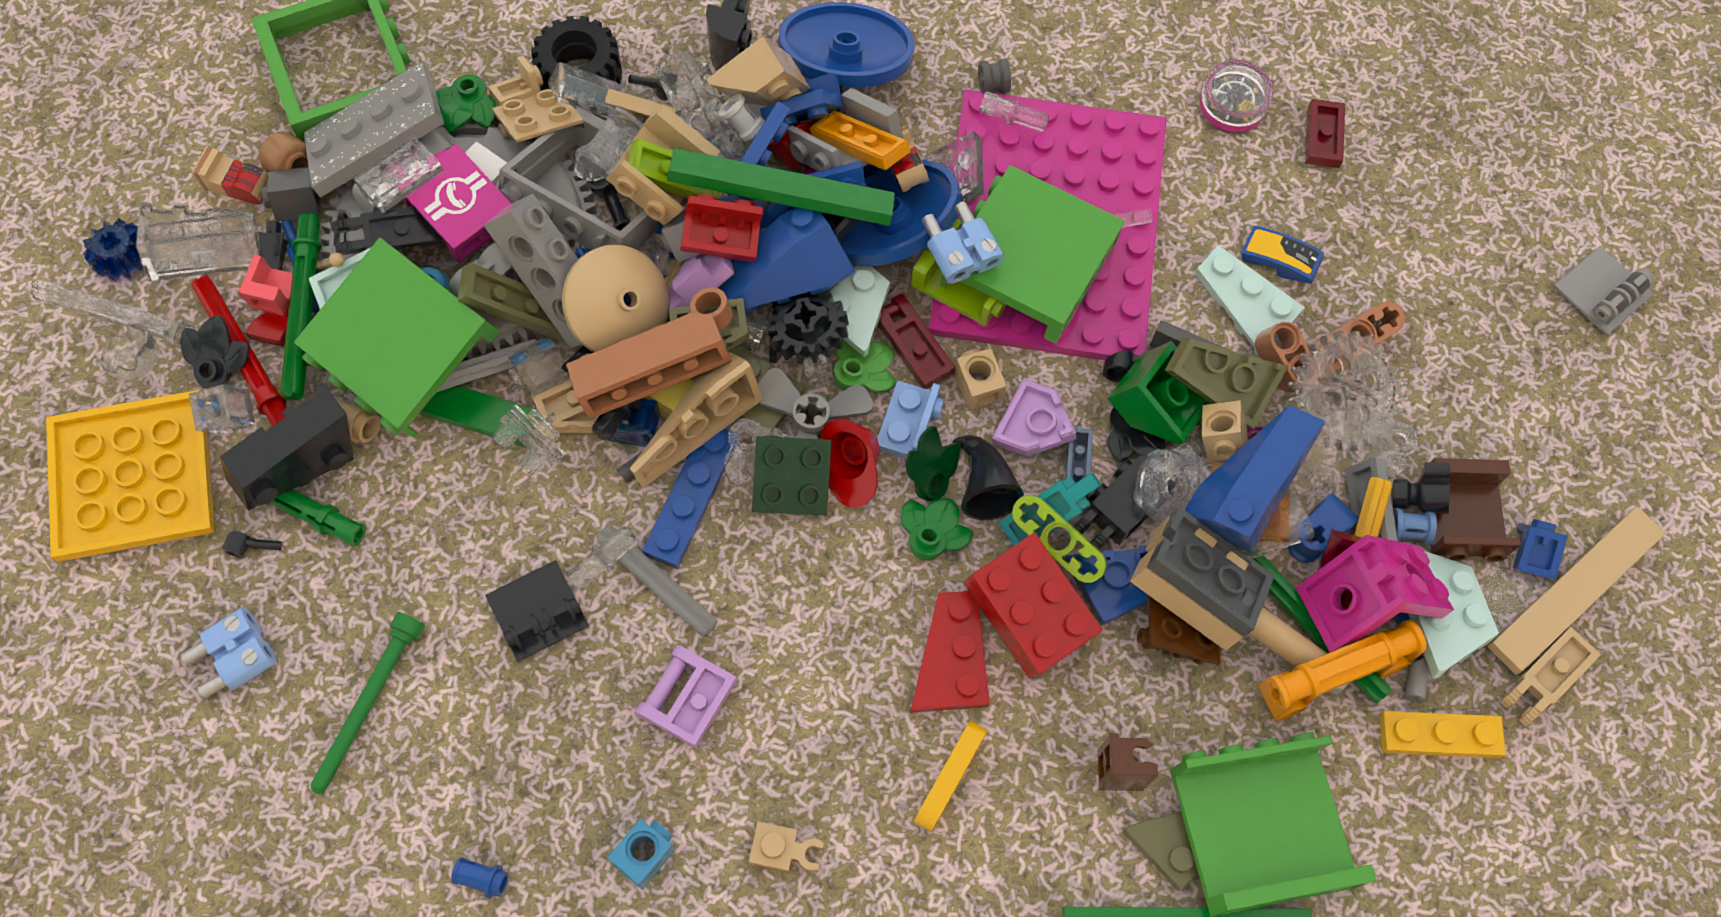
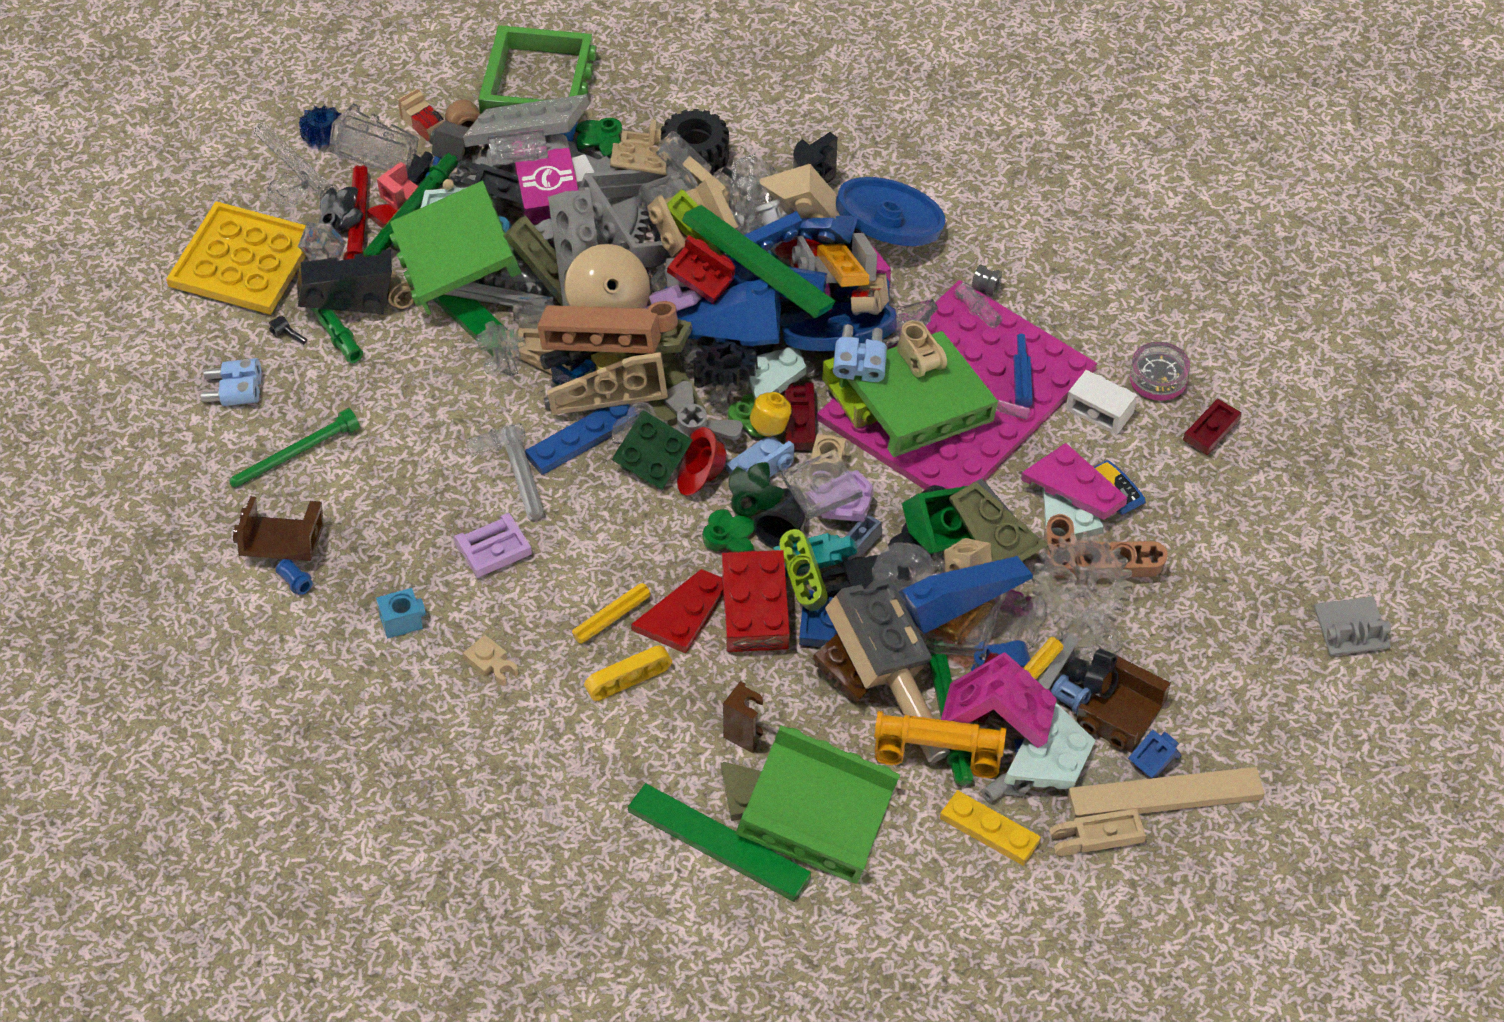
camera: 35 degrees right, 15 degrees down
black hinge [485,560,589,662] -> none
none -> reddish brown panel [233,496,324,561]
none -> yellow axle [572,583,651,644]
none -> yellow head [750,392,792,437]
none -> clear tile [781,449,863,520]
none -> tan piece [897,320,947,378]
none -> blue axle [1013,333,1033,408]
none -> dark pink wing [1021,443,1127,520]
none -> white brick [1066,370,1137,435]

